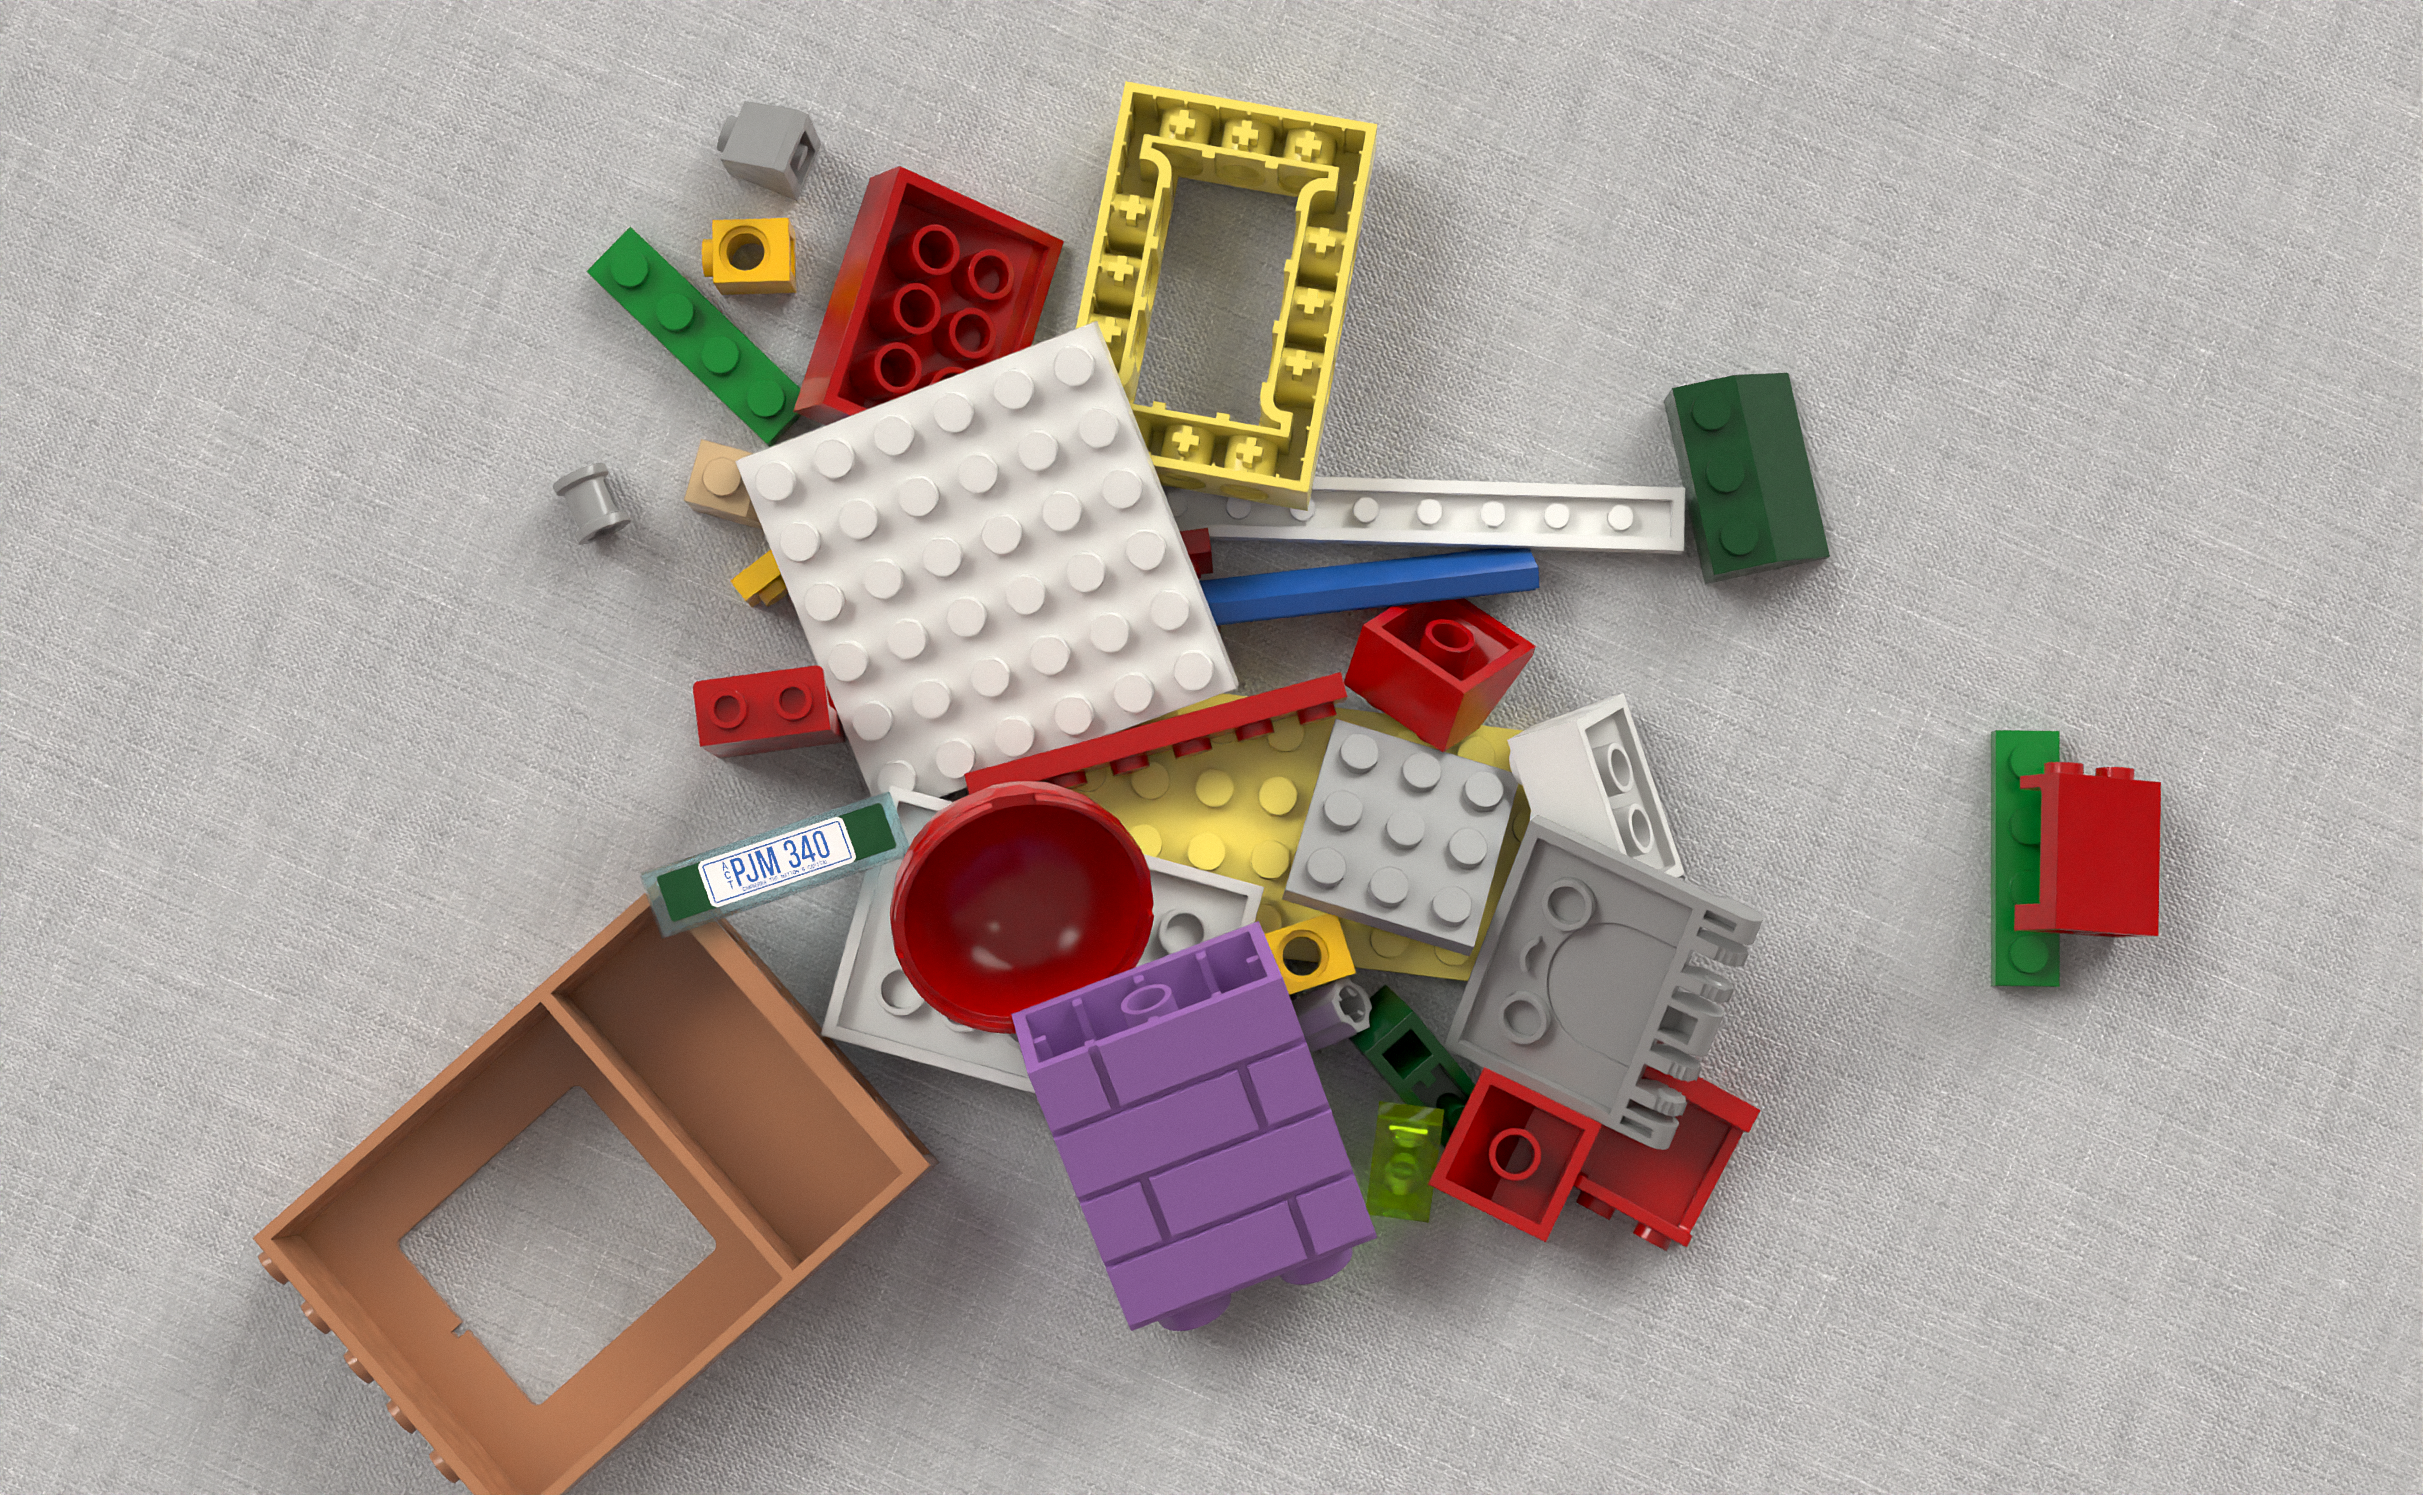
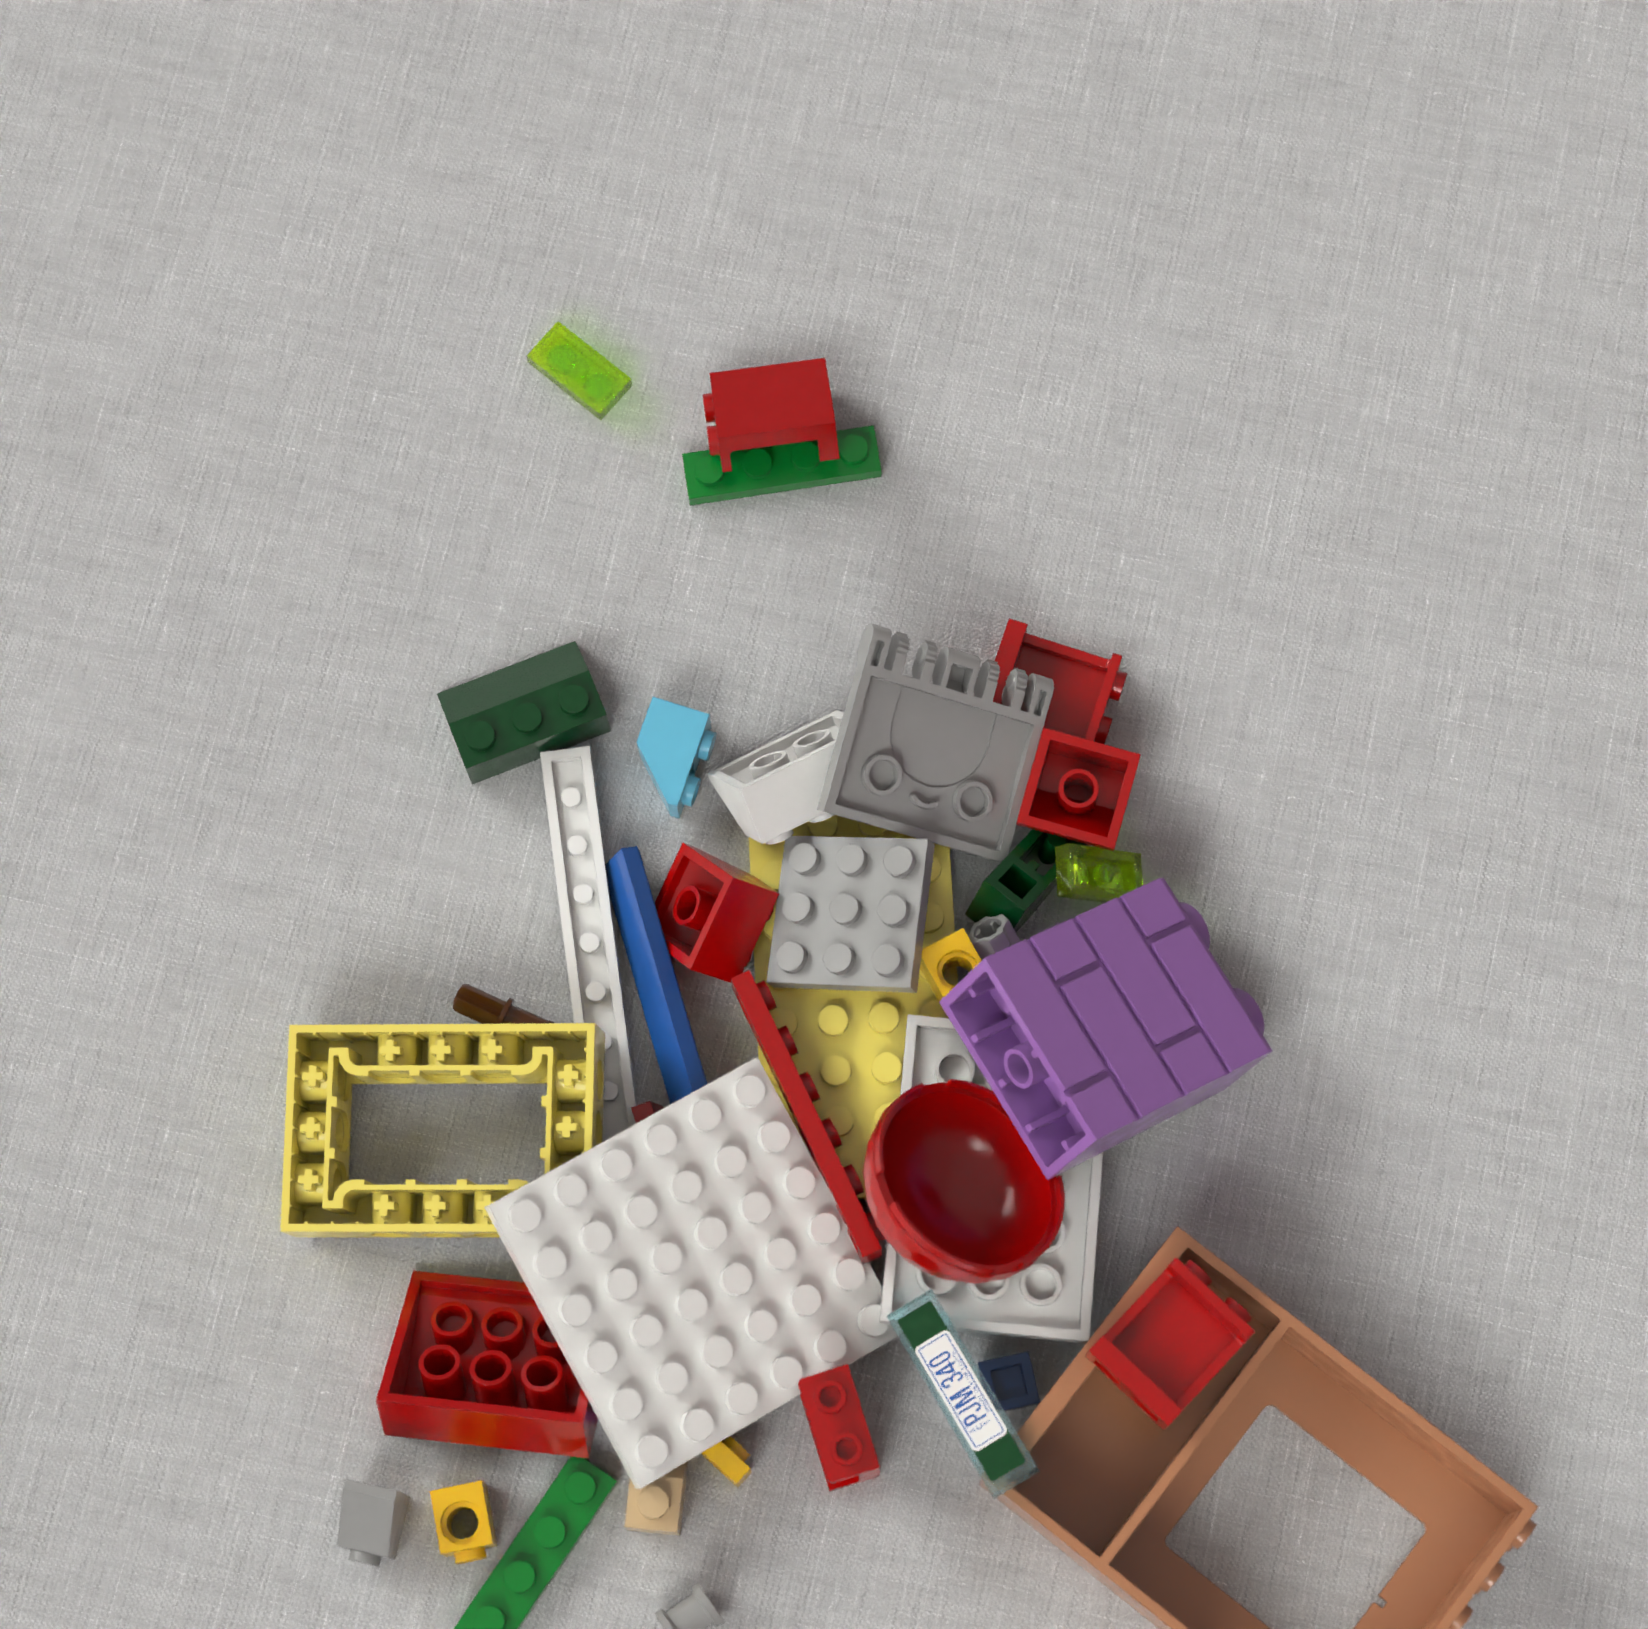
camera: 100 degrees left, 10 degrees down
none -> reddish brown axle [453,984,554,1024]
none -> clear neon green plate [526,321,632,420]
none -> medium azure slope [637,697,717,819]
none -> dark blue plate [977,1351,1040,1413]
none -> red panel [1085,1257,1255,1431]

